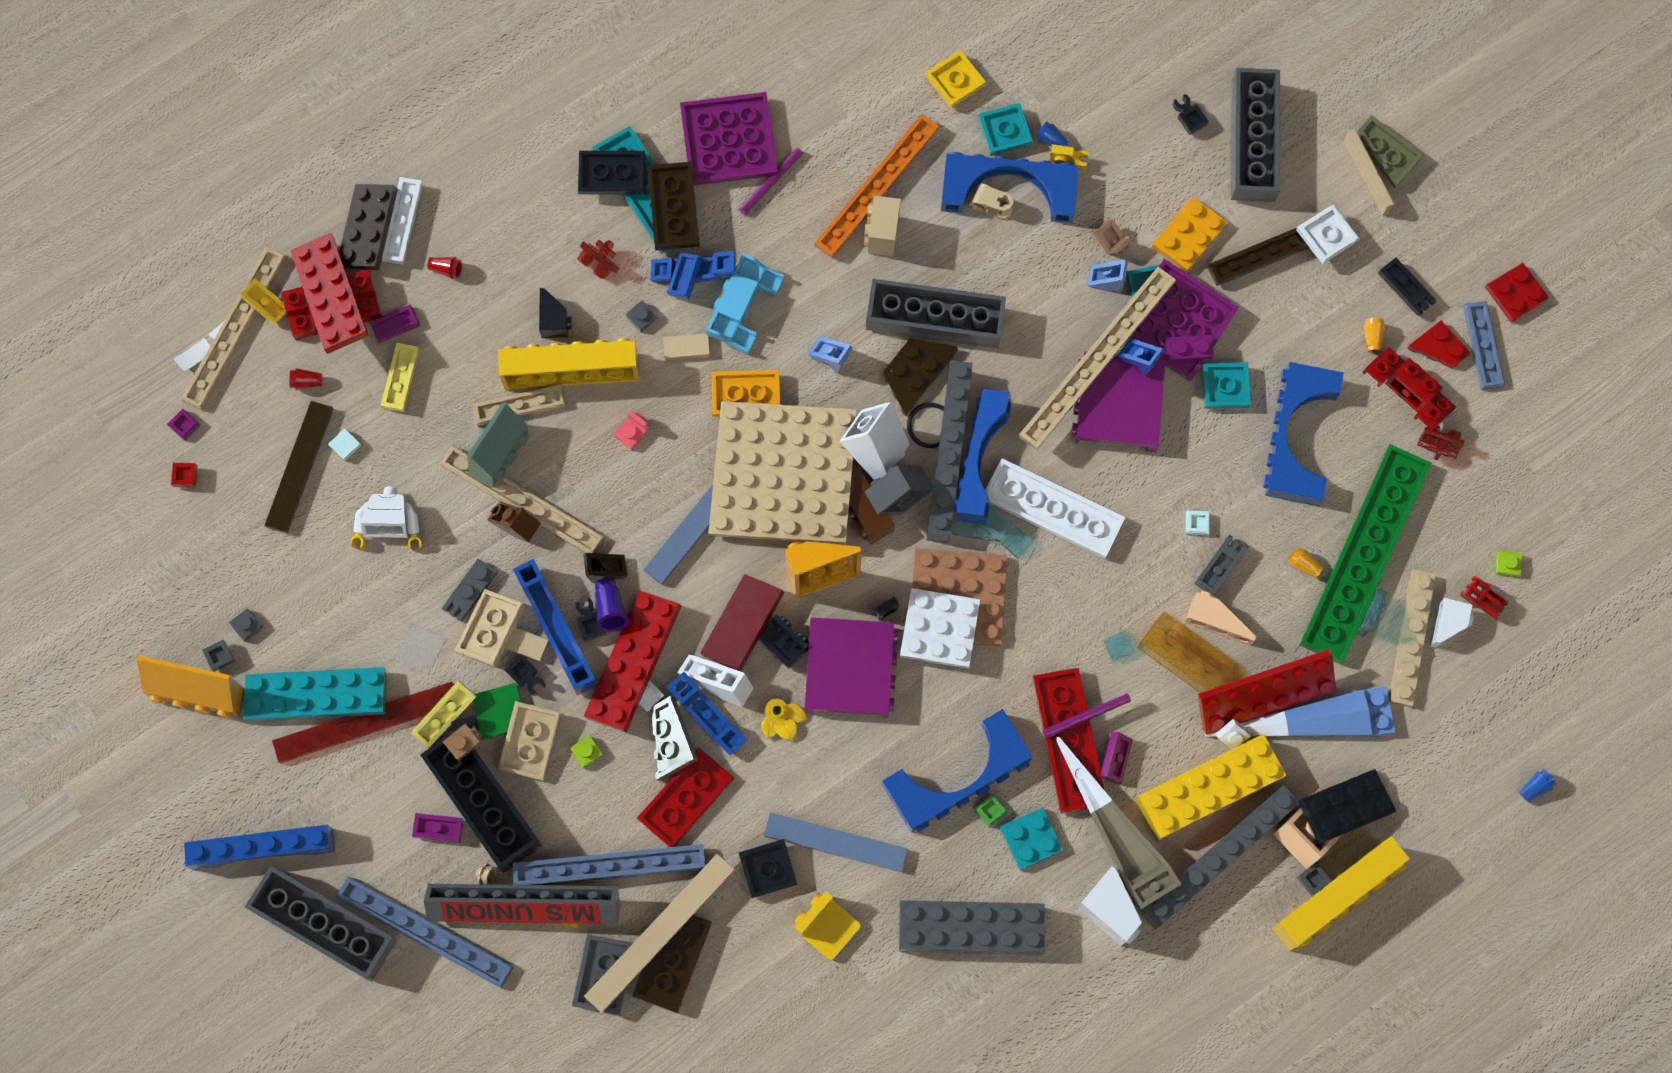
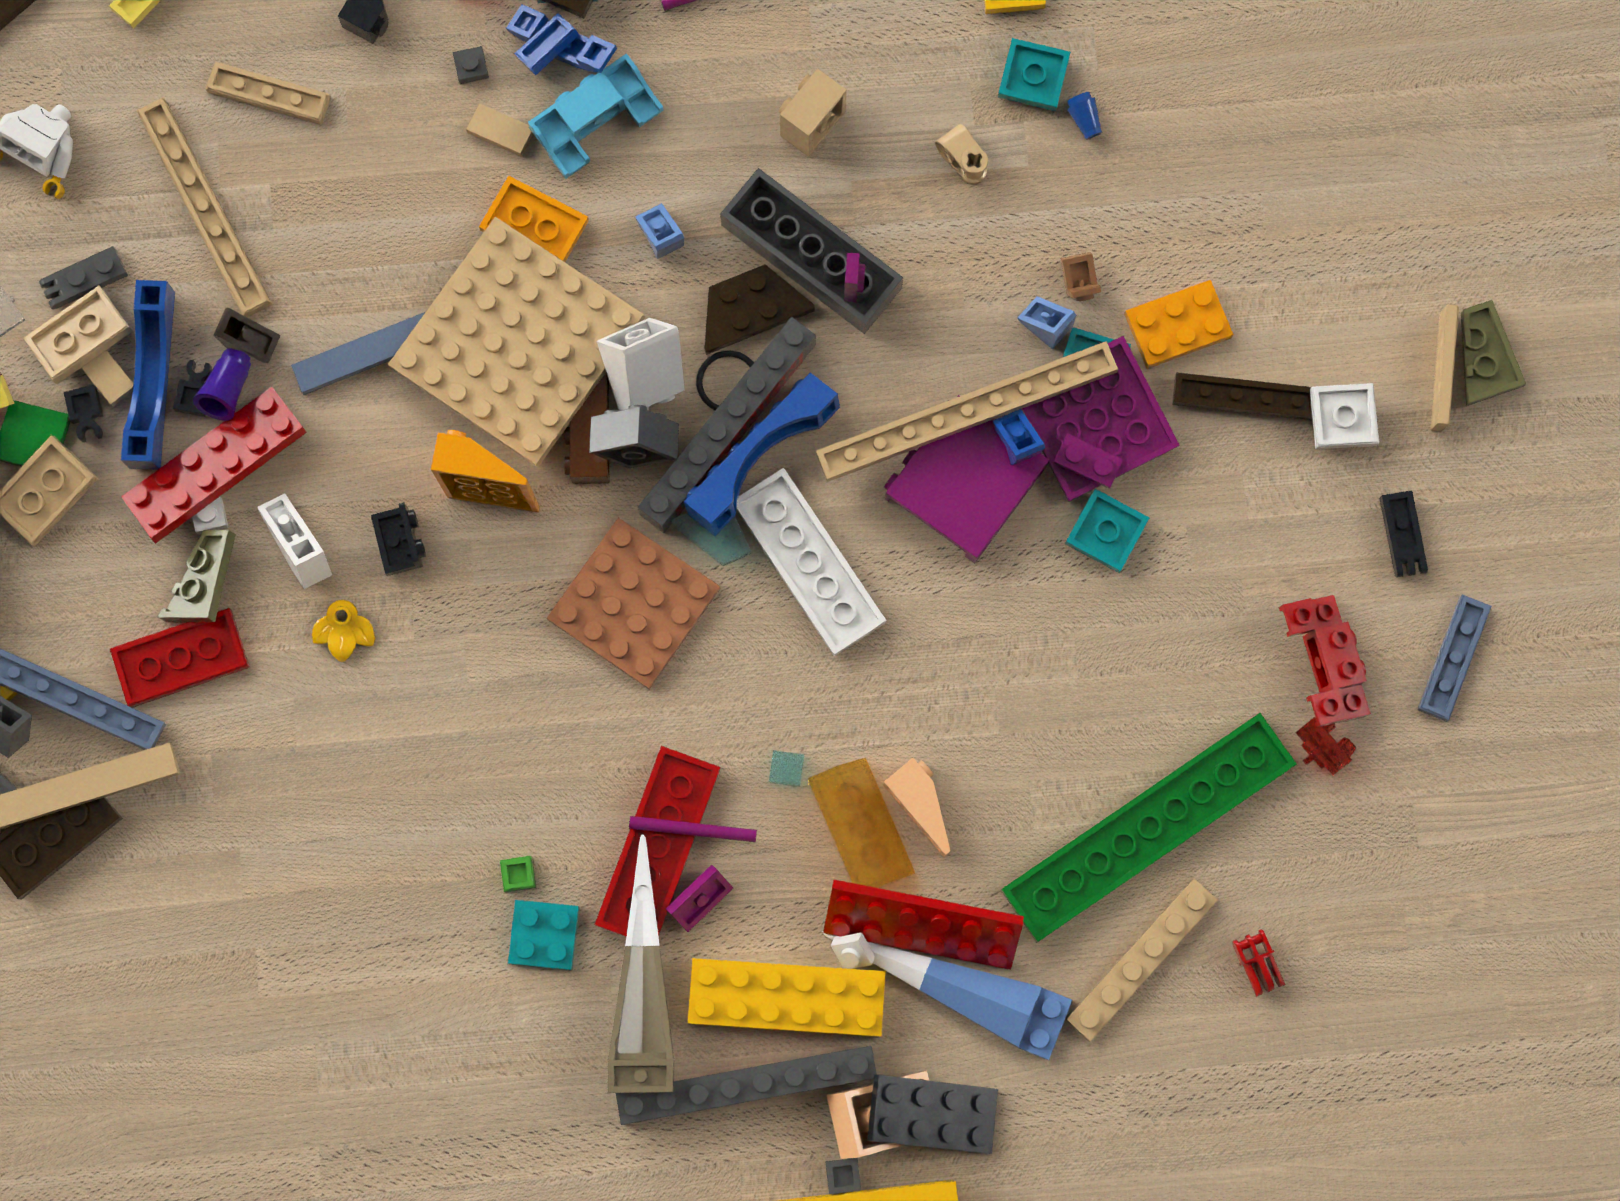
camera: 30 degrees right, 5 degrees up
light aqua tile [328,428,361,461] -> none
sand green slope [467,402,529,487] -> none
reddish brown slope [487,501,541,542] -> none
yellow brick [498,338,640,390] -> none
lime plate [570,735,603,769] -> none
coral bracket [614,410,649,450] -> none
blue slope [667,672,747,756] -> none
dark red tile [700,574,785,672] -> none
black plate [738,839,798,898] -> none
sand blue tile [764,813,908,872] -> none
yellow bracket [794,891,860,960] -> none
magenta panel [805,617,898,718] -> none
orange plate [815,114,939,258] -> none
black tile [874,596,899,620] -> none
blue arch [882,709,1033,833] -> none
dark grey brick [899,900,1045,955] -> none
white plate [900,588,980,669] -> none
blue arch [941,152,1078,223] -> none
clear light blue tile [1001,526,1034,559] -> none
yellow plate [1049,144,1089,169] -> none
white slope [1077,866,1142,946] -> none
black plate [1173,94,1209,135] -> none
light aqua tile [1185,510,1210,536] -> none
dark grey hinge [1195,534,1248,596] -> none
dark grey brick [1231,68,1280,202] -> none
blue arch [1263,362,1344,506] -> none
light orange cone [1287,547,1323,578] -> none
clear light blue wing [1357,588,1387,637] -> none
light orange cone [1363,318,1386,352] -> none
red wing [1407,320,1471,369] -> none
white slope [1431,598,1474,648] -> none
red plate [1485,263,1549,323] -> none
lime plate [1495,550,1522,577] -> none
none -> magenta plate [844,253,865,302]

